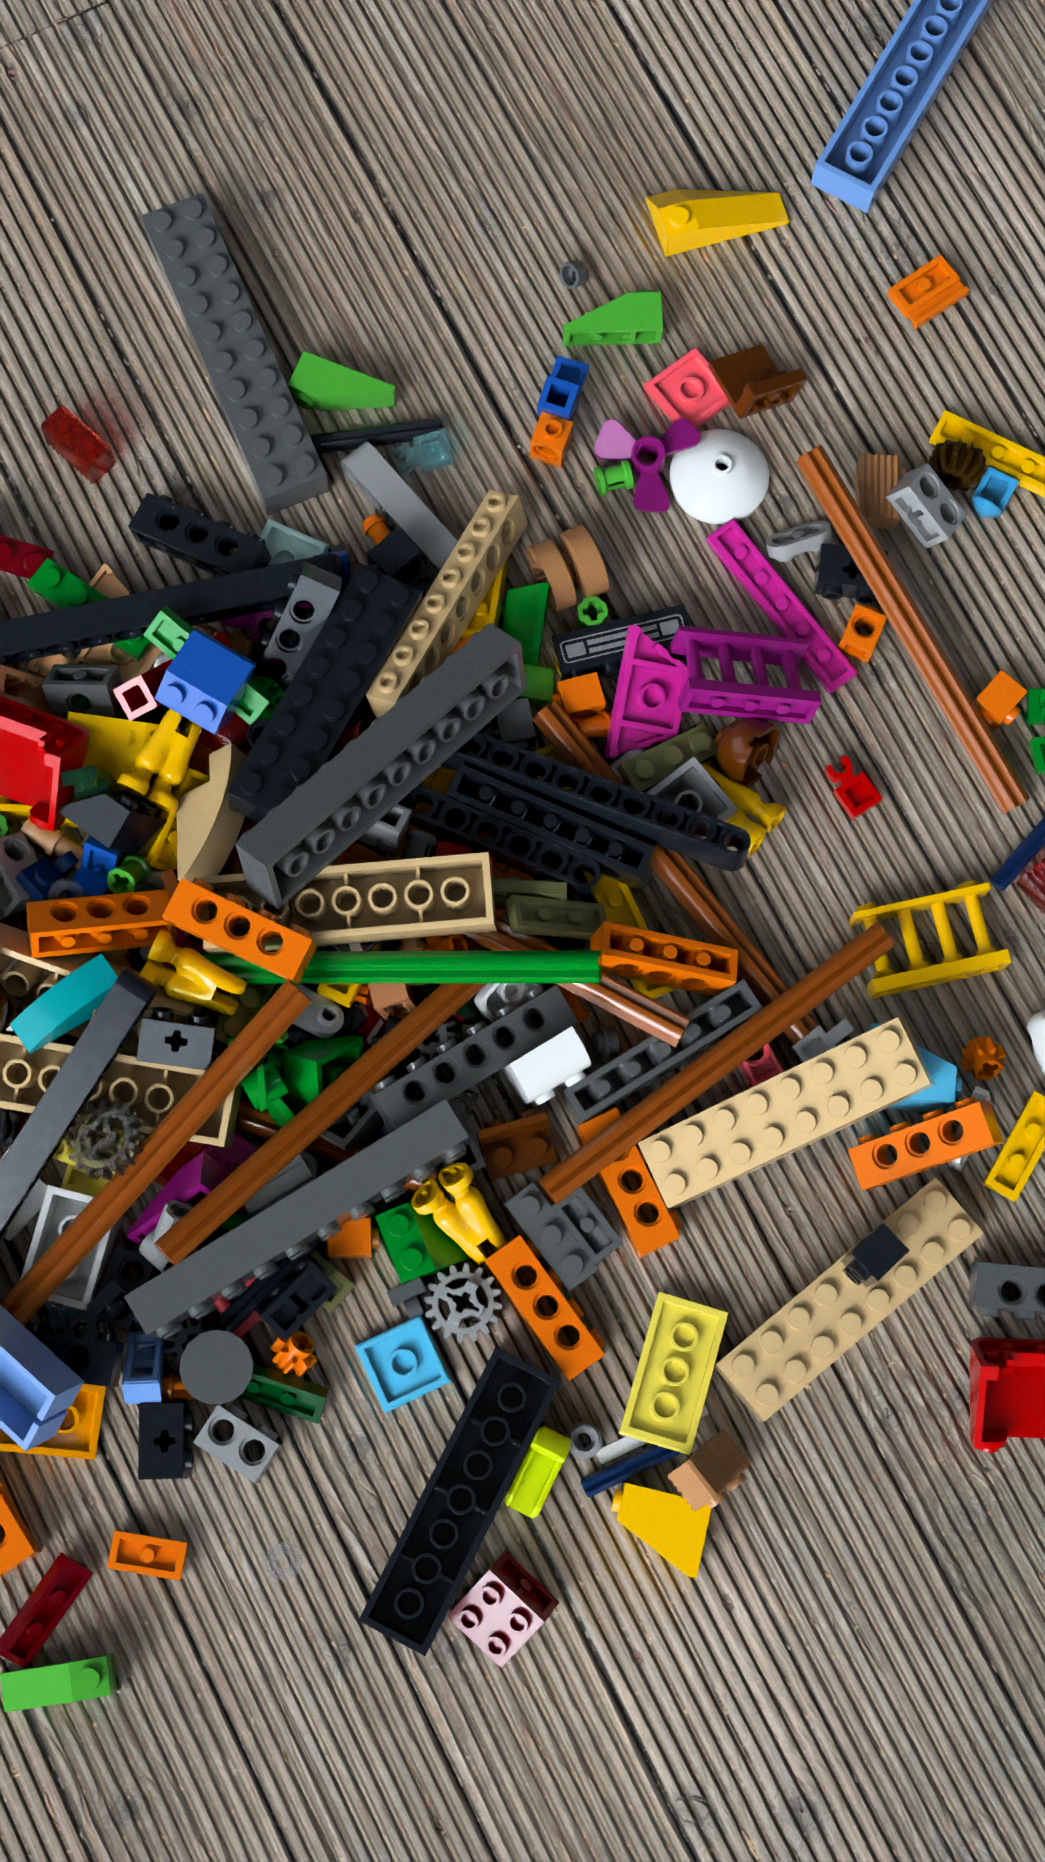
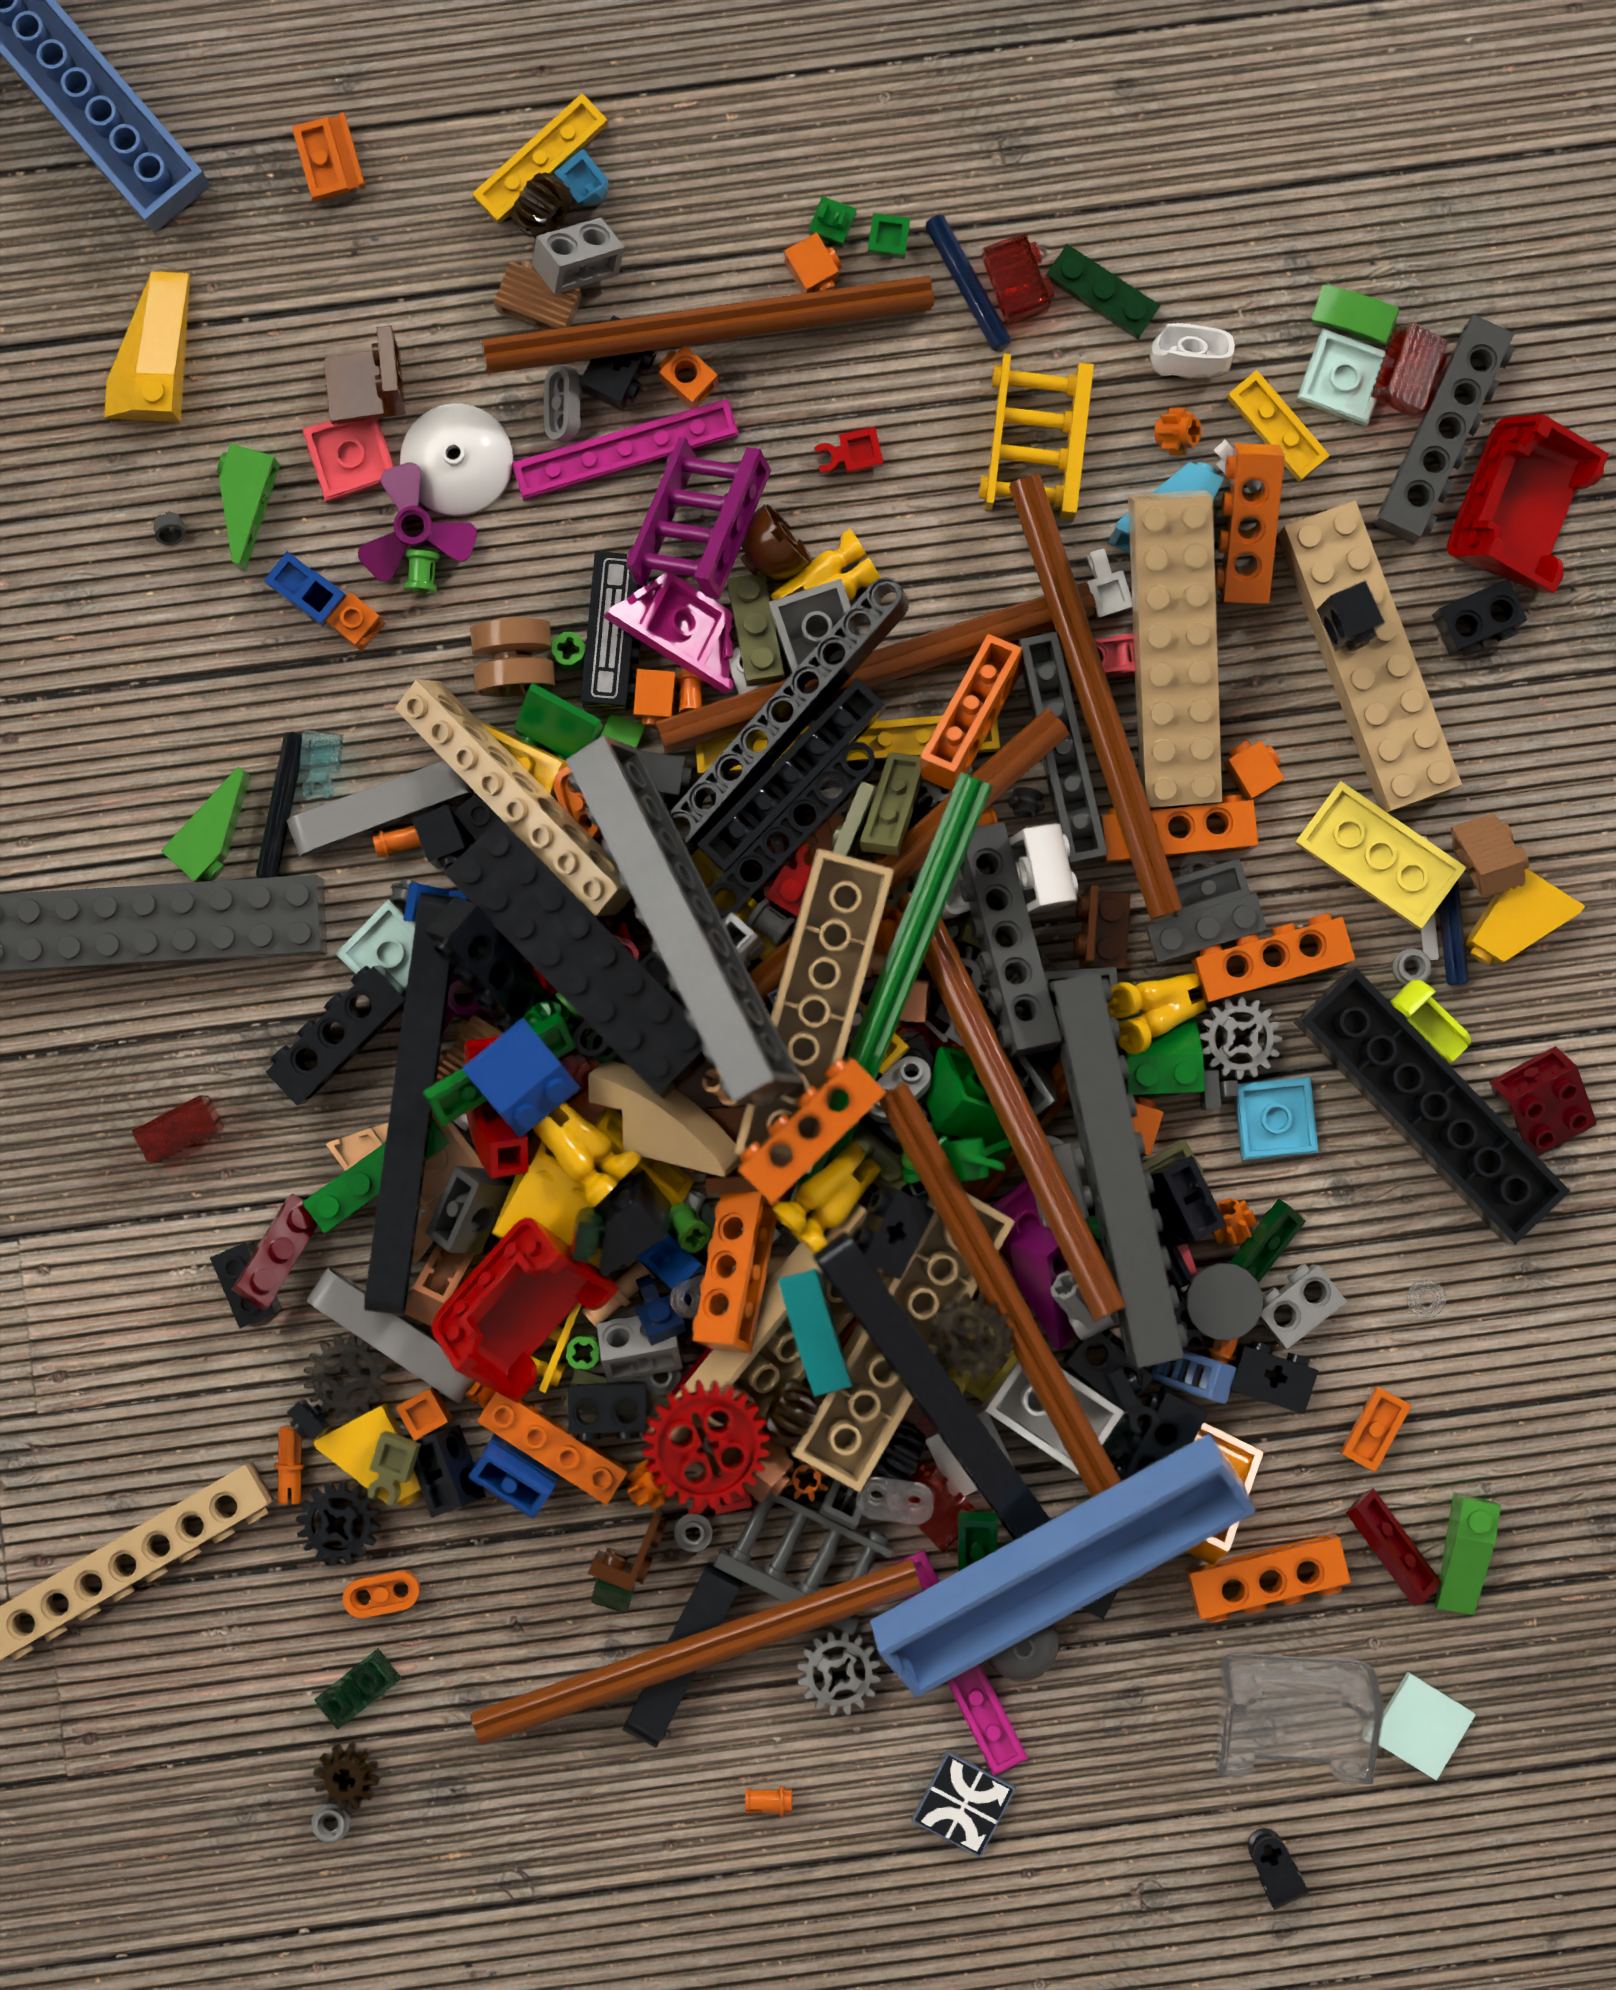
camera: 70 degrees left, 10 degrees up
none -> orange brick [1223,740,1285,801]
none -> black brick [1432,579,1527,657]

